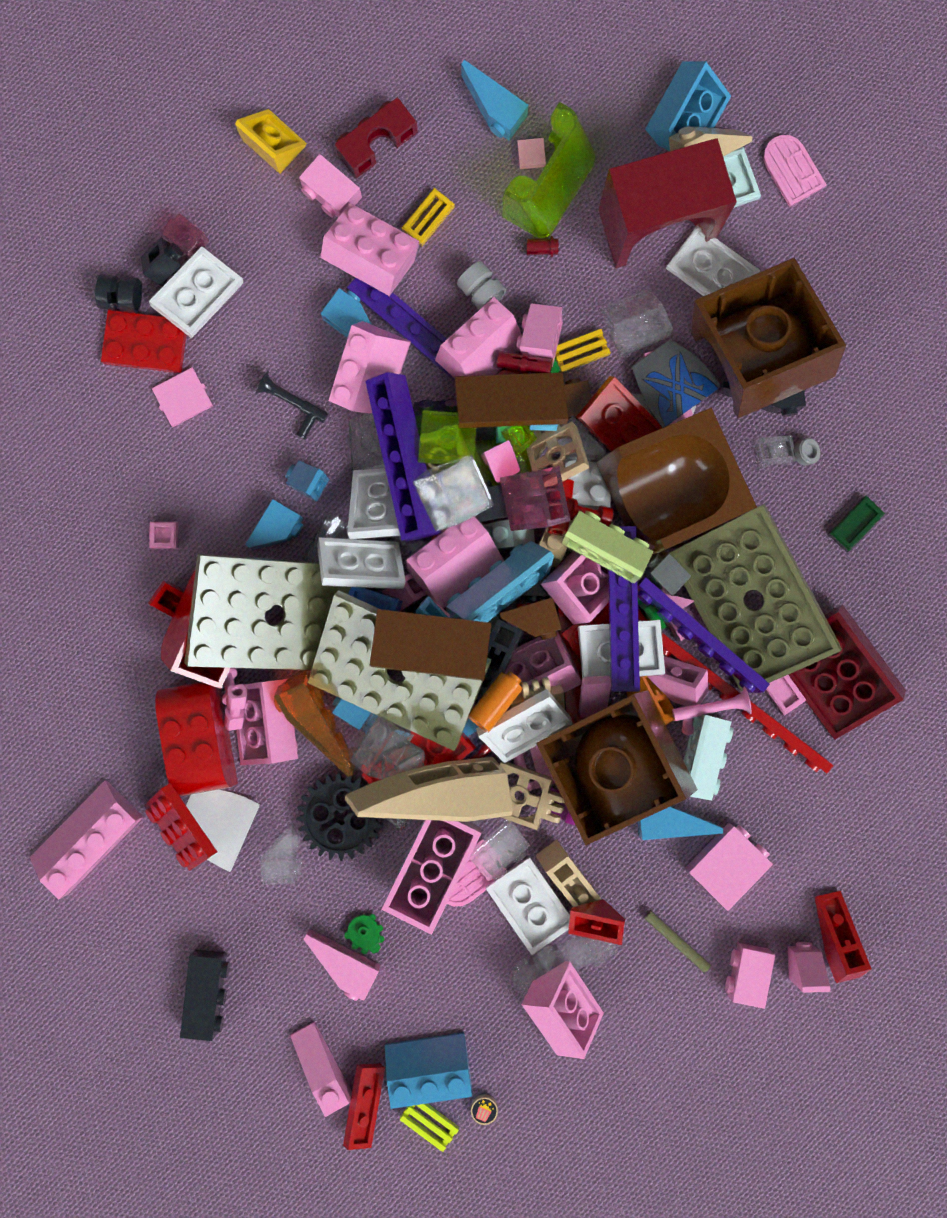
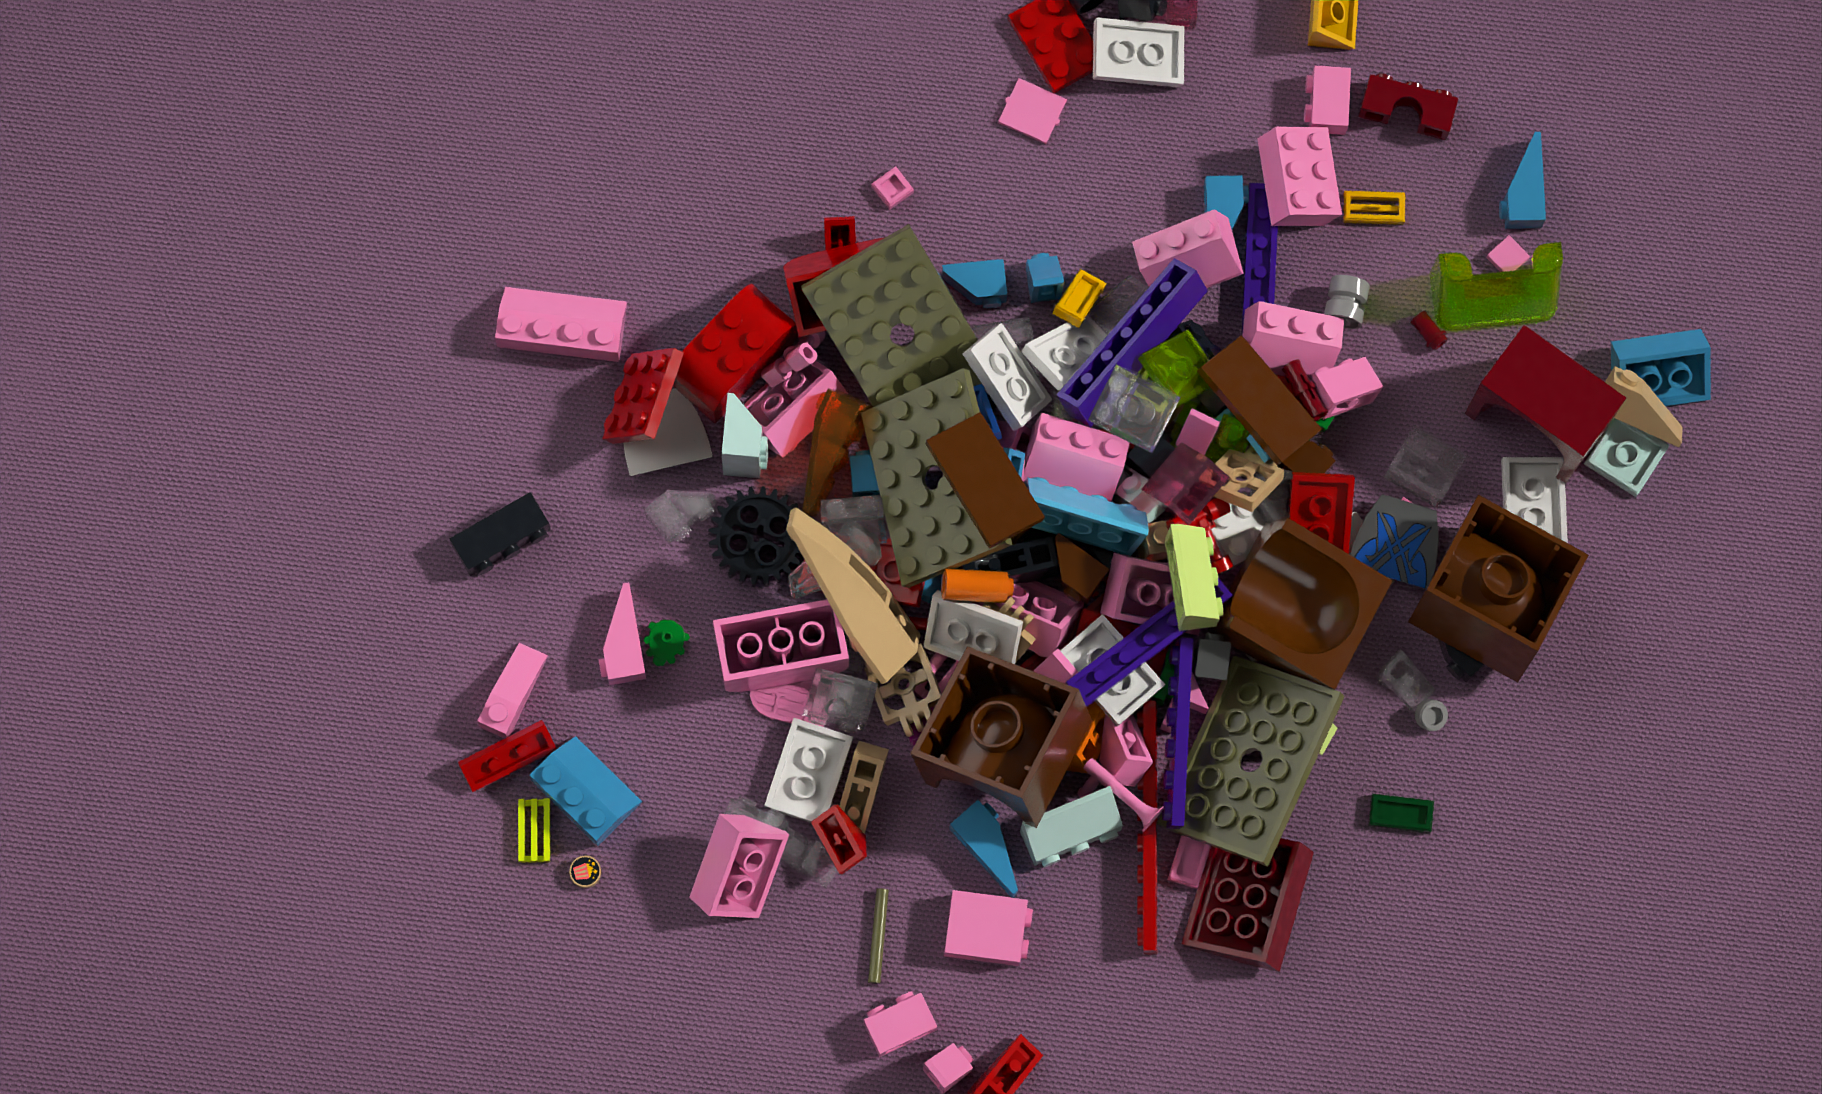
camera: 50 degrees right, 10 degrees down
black piece [255,371,329,440] -> none
yellow tile [555,329,611,373] -> none
bright pink window [763,135,826,207] -> none
none -> light aqua slope [722,393,768,478]
none -> yellow tile [1052,269,1107,328]

